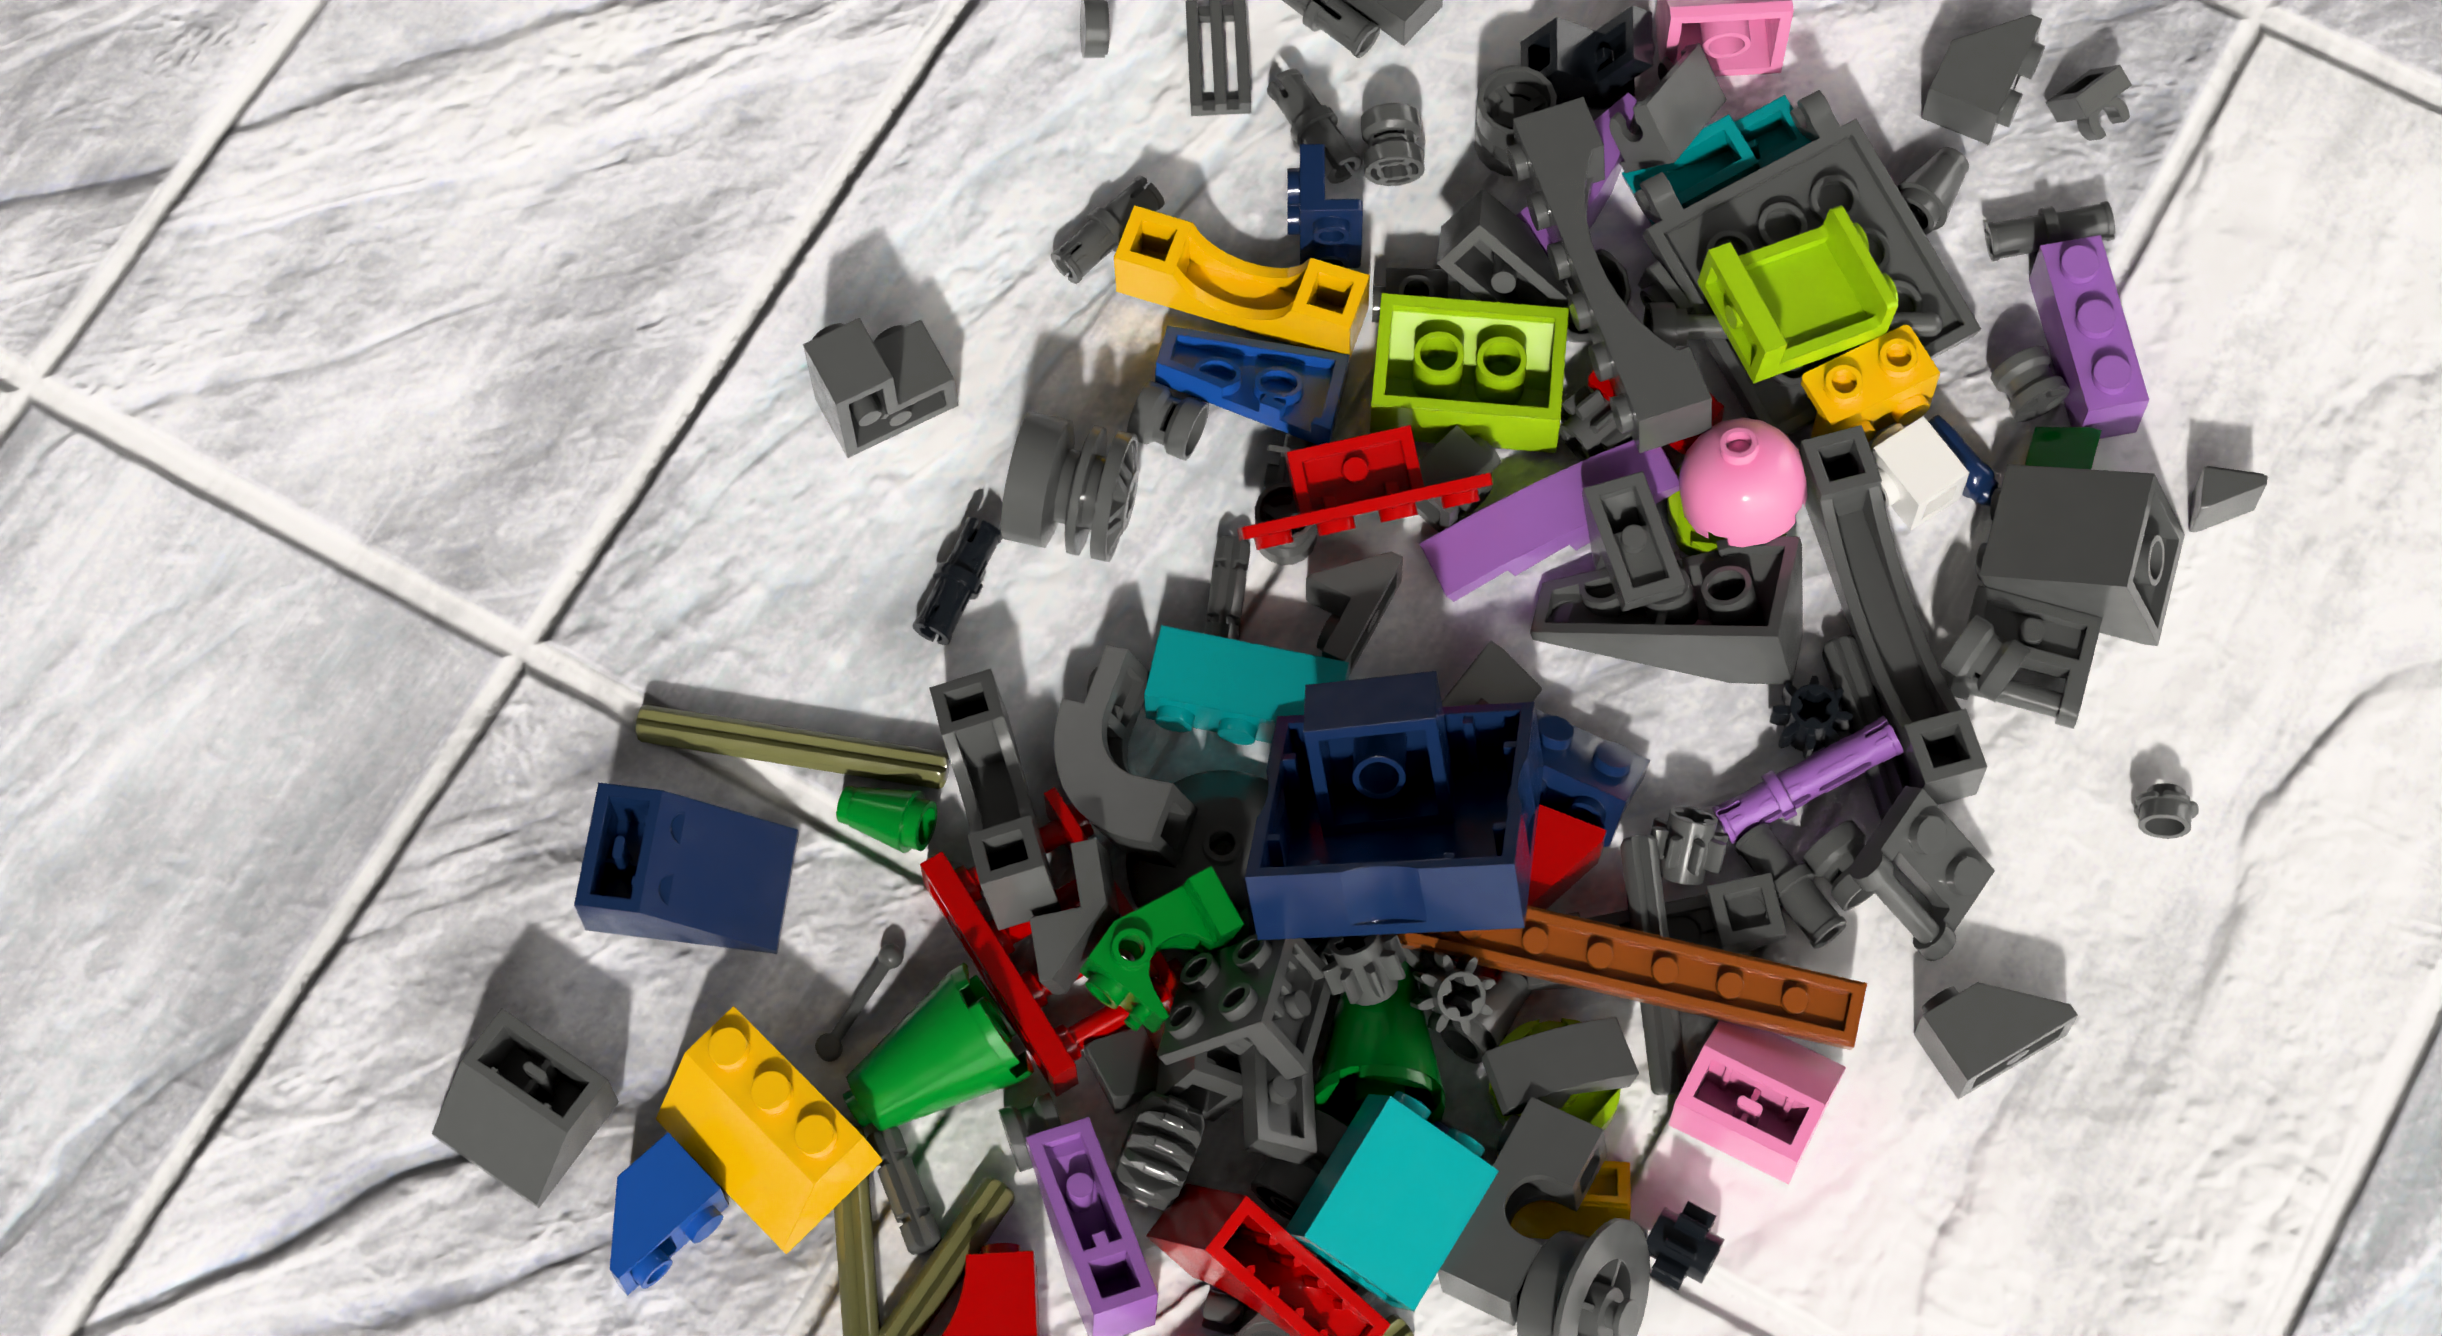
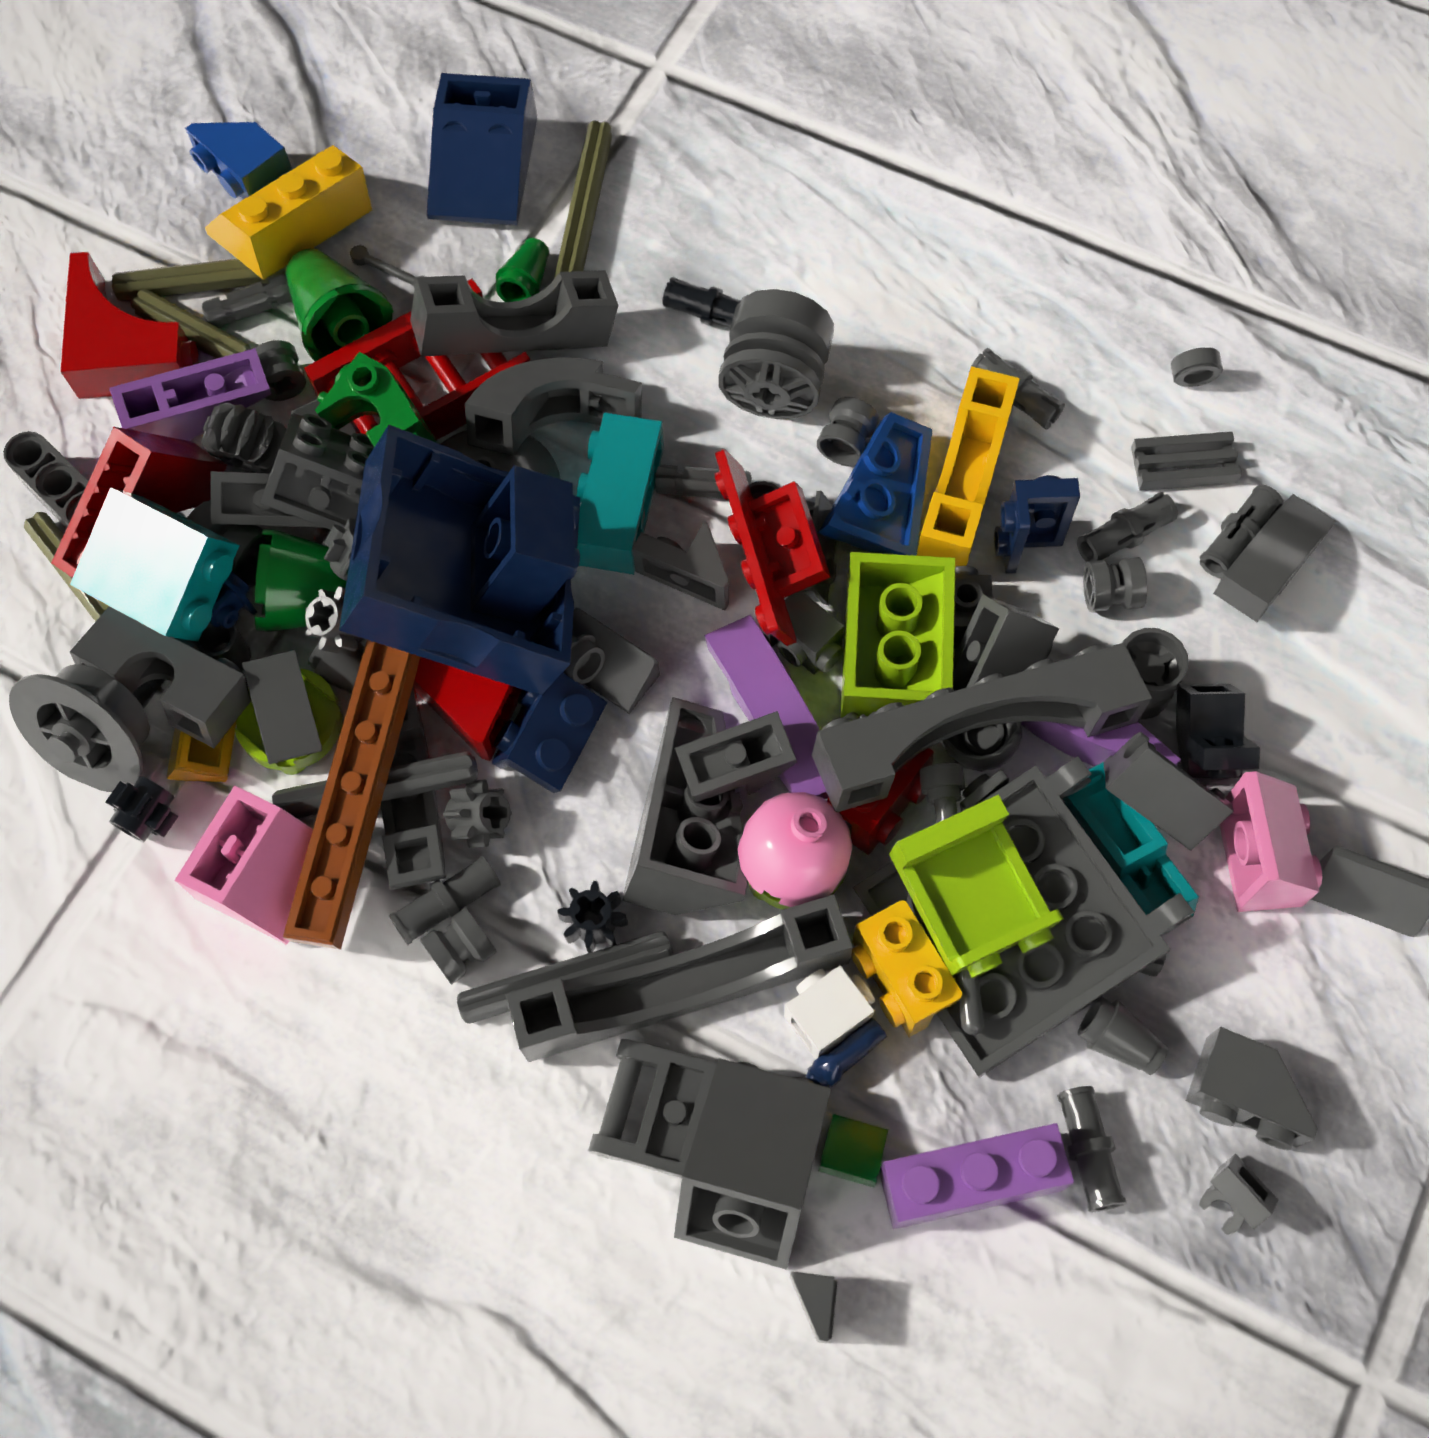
camera: 90 degrees right, 0 degrees up
dark grey slope [432,1008,619,1208] -> none
dark grey brick [803,318,959,458] -> none
dark grey slope [1029,838,1120,995] -> none
medium lavender pin [1712,716,1904,844] -> none
dark grey plate [1850,786,1995,961] -> none
dark grey slope [1914,982,2078,1100] -> none
dark grey wheel [1941,614,2031,703] -> none
dark grey wheel [1990,346,2070,422] -> none
dark grey plate [2134,783,2199,839] -> none

